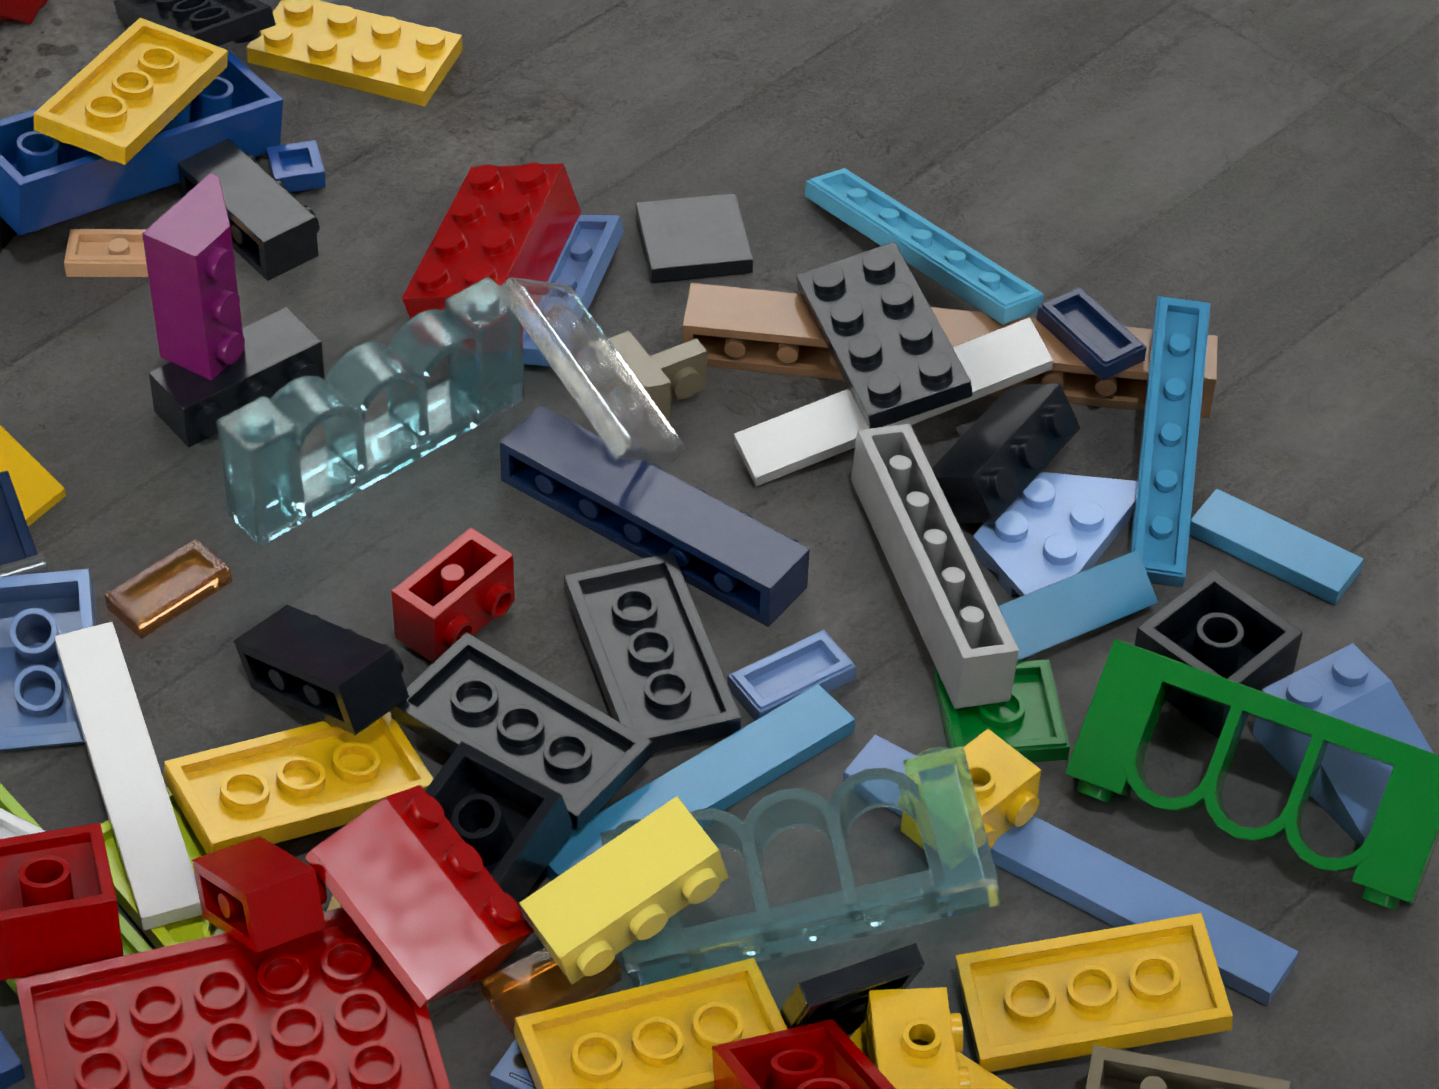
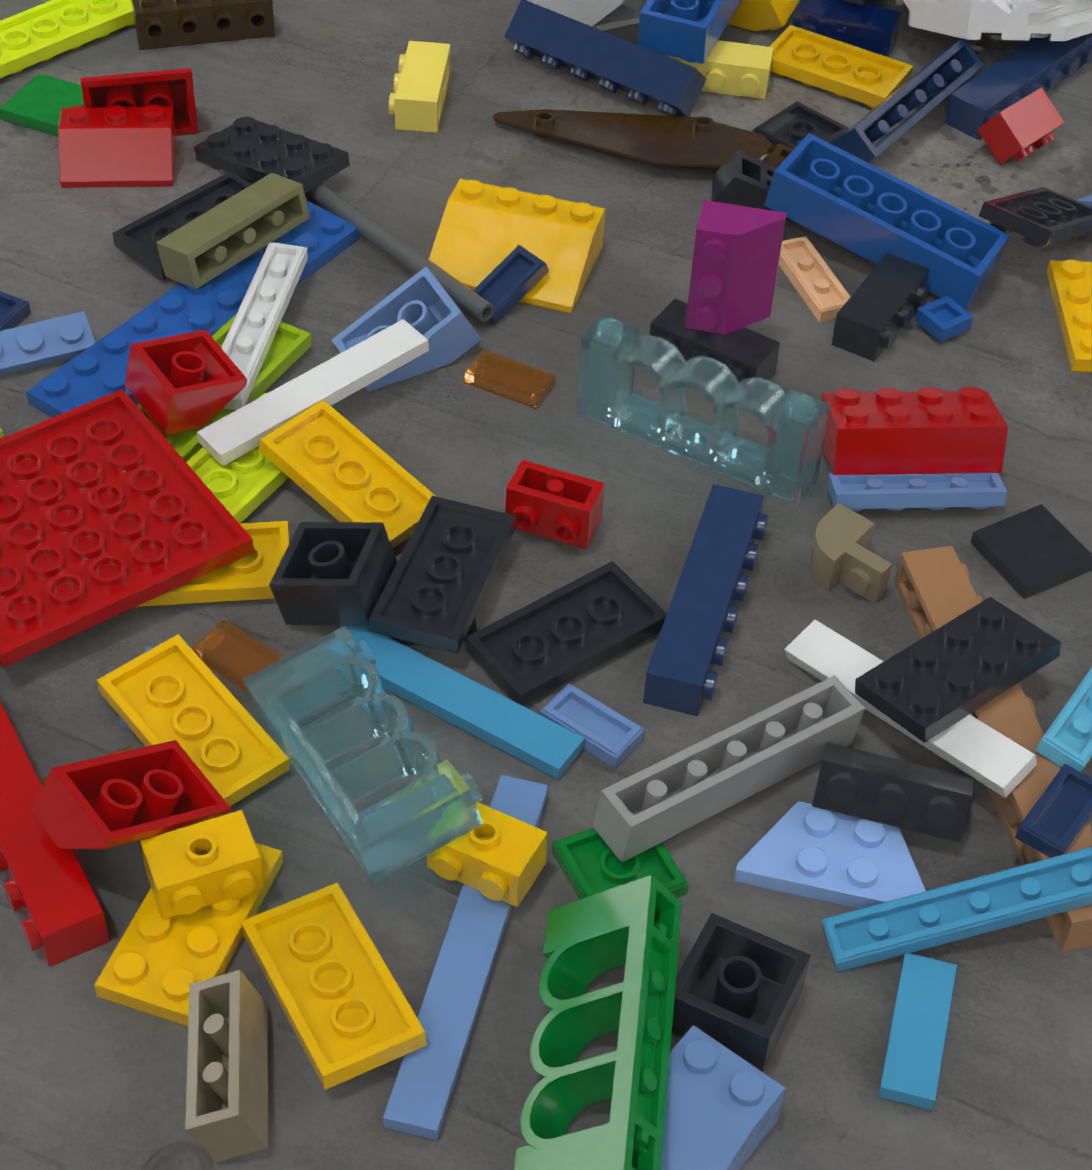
camera: 70 degrees right, 0 degrees up
yellow plate [34,18,228,165] -> none
red brick [192,836,327,953] -> none
black brick [234,605,410,735] -> none
slope [305,785,534,1008] -> none
clear tile [497,277,686,462] -> none
light yellow brick [519,796,729,985] -> none
black tile [780,943,925,1029] -> none
dark azure tile [998,550,1158,660] -> none

